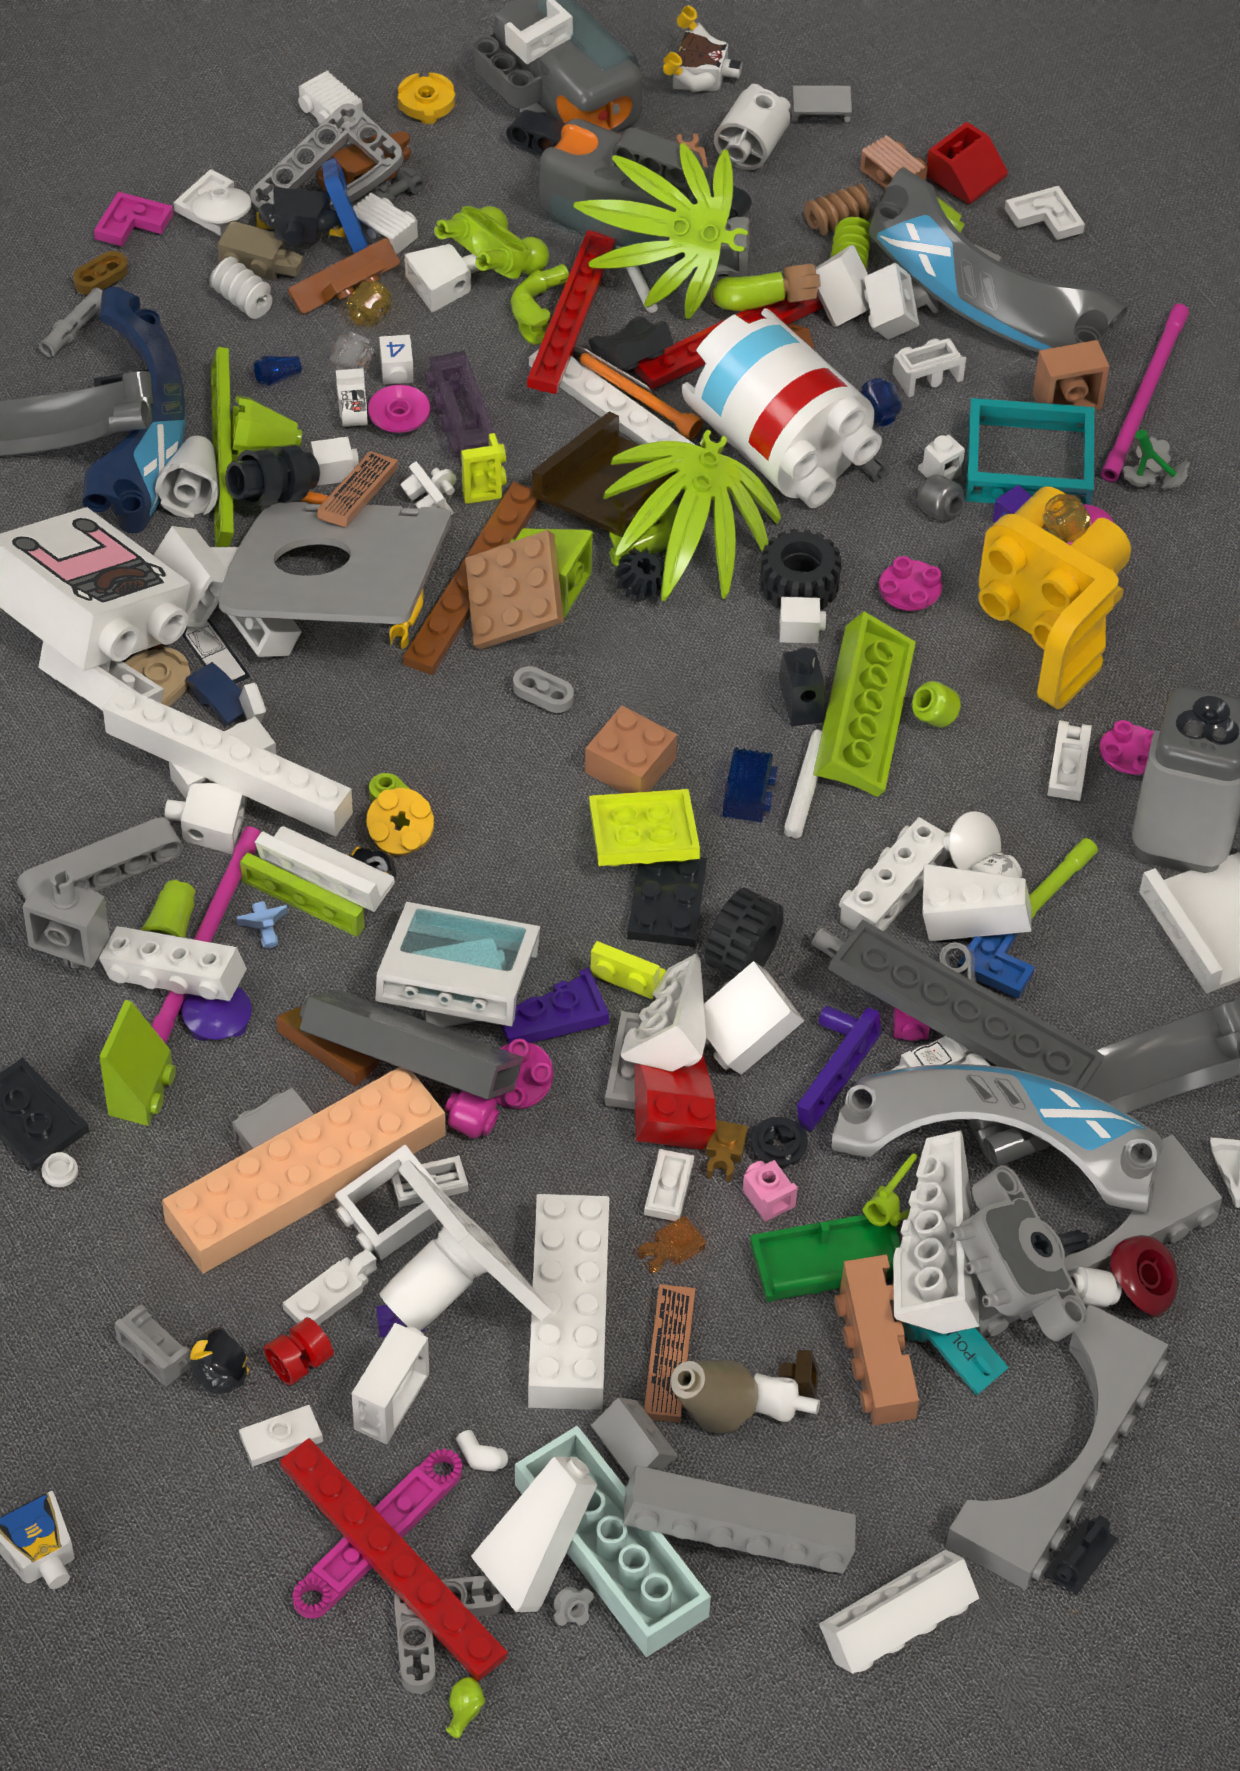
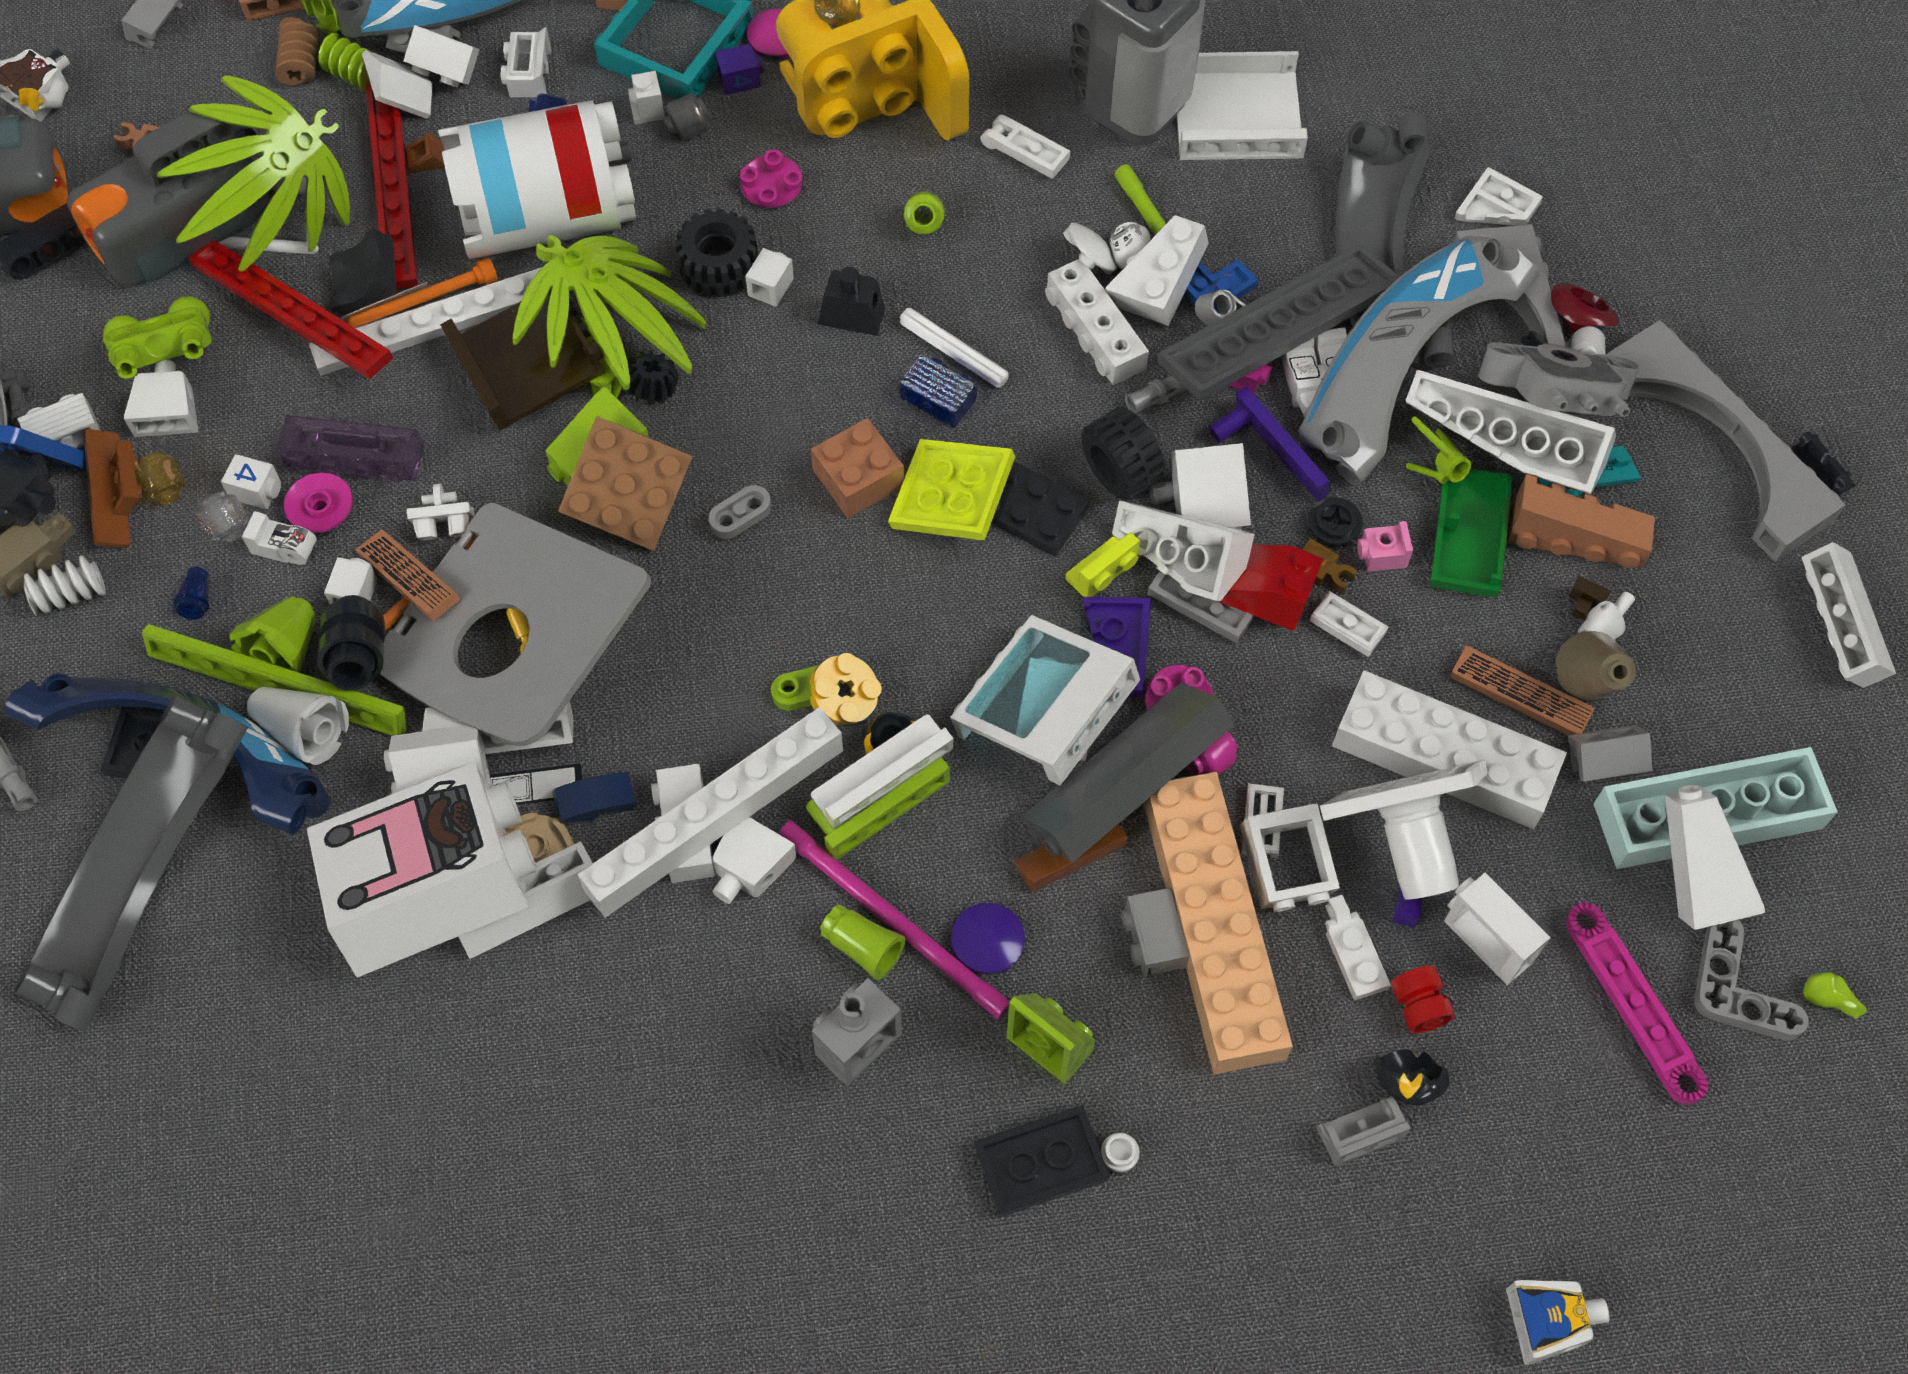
camera: 65 degrees left, 10 degrees up
light grey beam [17,817,183,900] -> none
white brick [99,926,247,1001] -> none
light blue piece [236,901,287,949] -> none
white tile [239,683,266,723] -> none
white plate [239,1405,323,1467] -> none
red plate [280,1438,508,1682] -> none
dark orange plate [403,482,541,675] -> none
white arm [456,1430,508,1471] -> none
neon yellow bracket [461,433,507,504] -> none
lime piece [510,264,569,345] -> none
light grey plate [554,1587,593,1626] -> none
light grey brick [623,1465,856,1574] -> none
clear orange plate [638,1215,706,1273] -> none
lime piece [710,264,821,311] -> none
white cylinder [714,84,790,170] -> none
lime arch [813,611,916,797] -> none
dark pink dish [1099,720,1154,775] -> none

